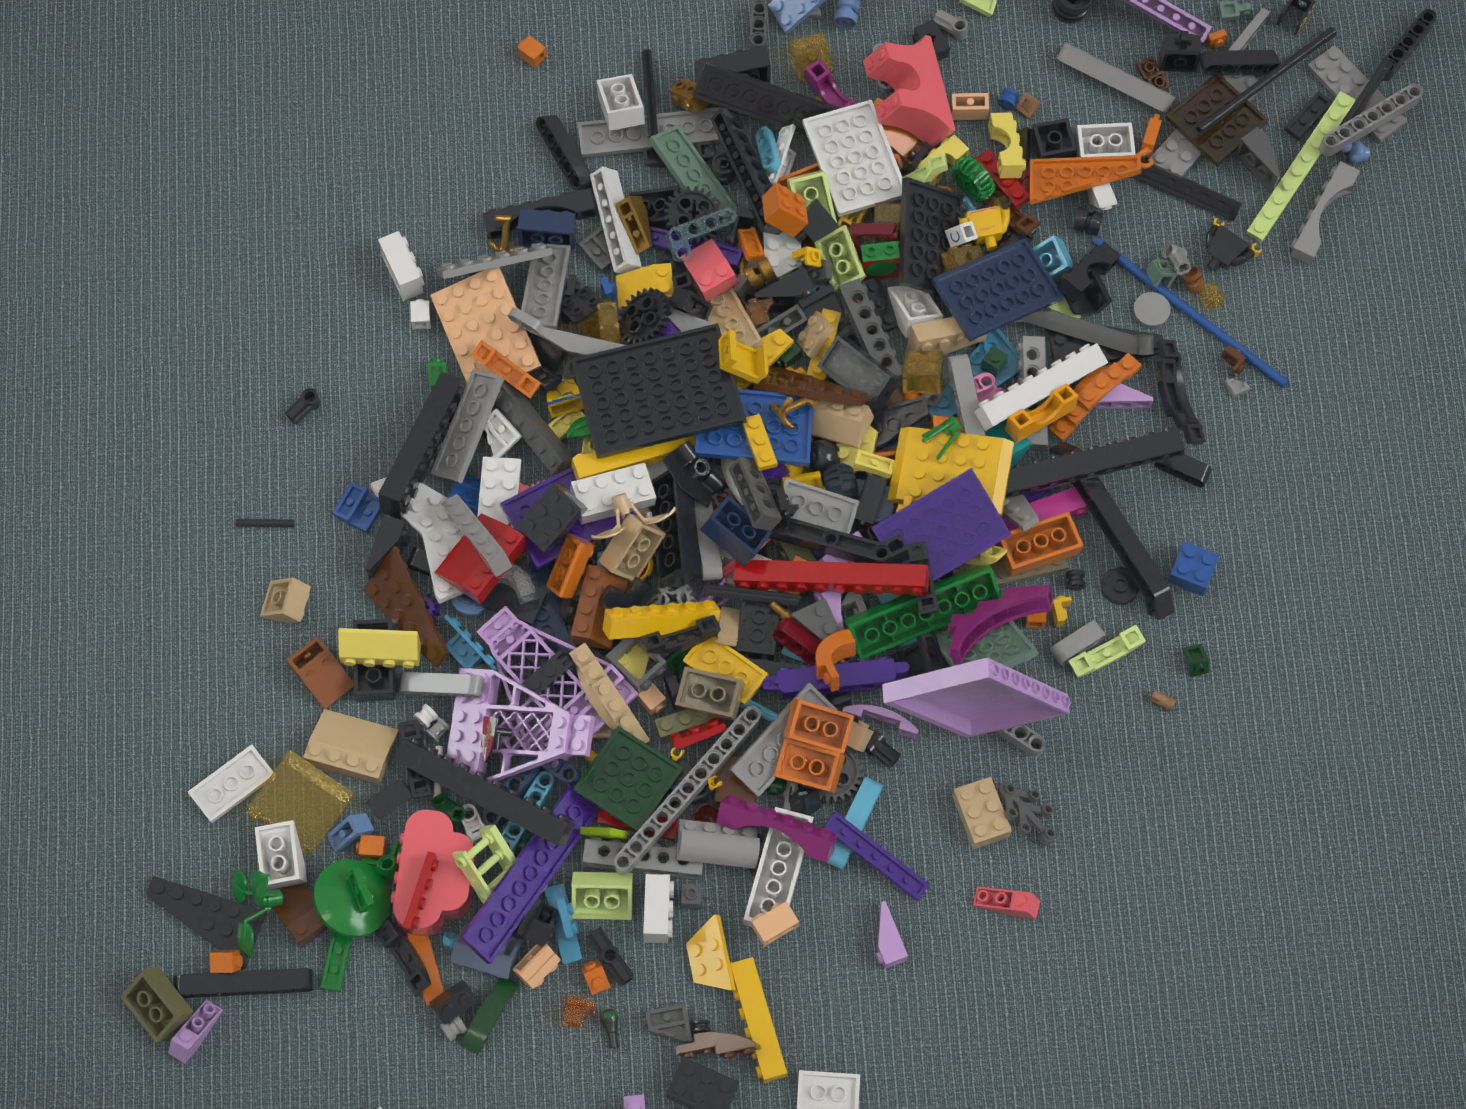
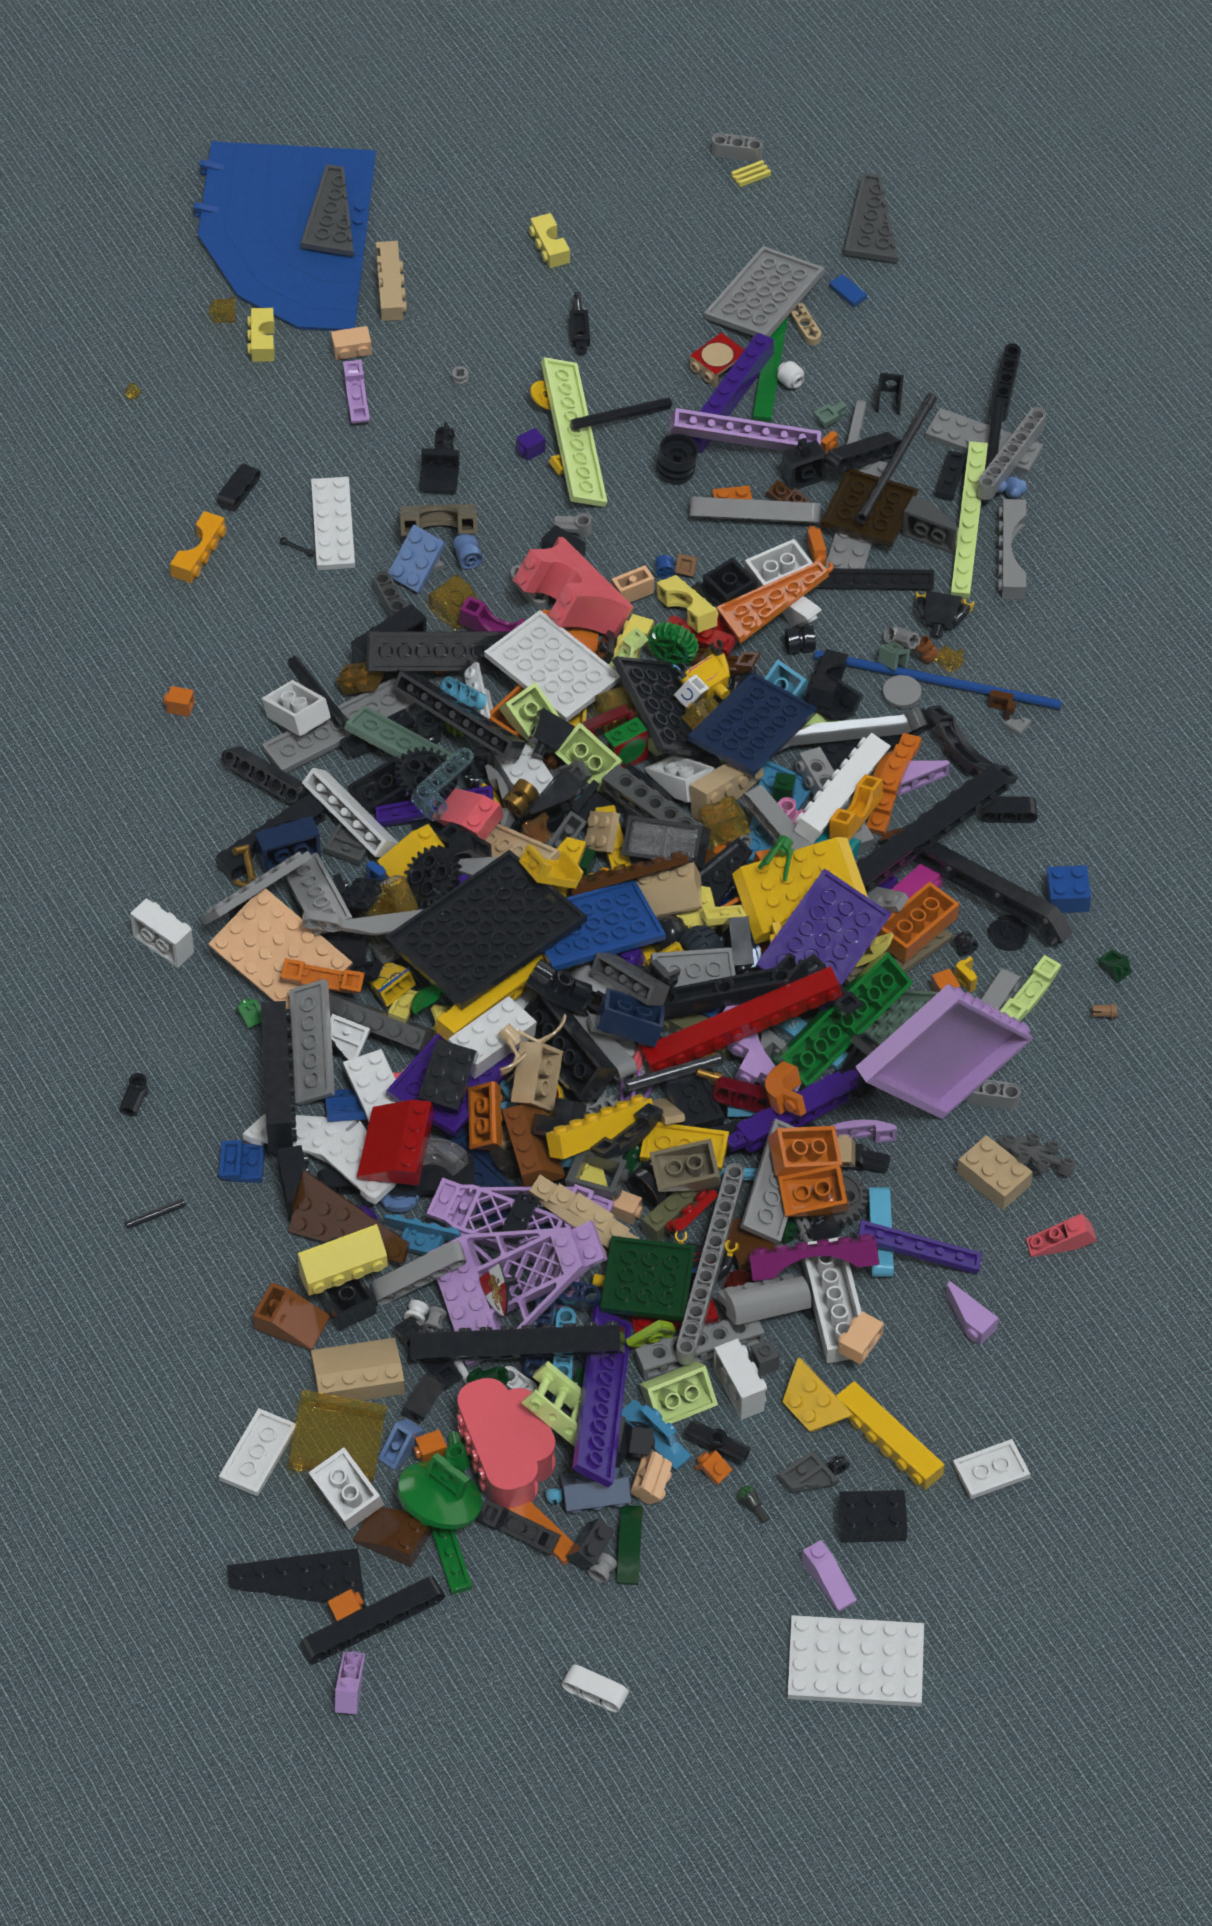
camera: 25 degrees left, 15 degrees down
olive brick [121,966,194,1043] -> none
green plant [232,869,283,958] -> none
tan slope [260,578,311,624] -> none
red plate [402,851,439,934] -> none
white brick [410,299,431,330] -> none
light grey arch [441,494,512,577] -> none
clear orange brick [562,995,597,1028] -> none
pearl gold slope [615,196,652,255] -> none
slope [675,1032,761,1059] -> none
orange plate [736,228,765,261] -> none
yellow plate [742,414,778,471] -> none
orange brick [762,183,808,237] -> none
pearl gold piece [771,397,818,429] -> none
dark grey wing [791,598,840,641] -> none
yellow bracket [792,246,821,268] -> none
magenta arch [948,584,1054,665] -> none
none -> orange plate [712,485,753,500]

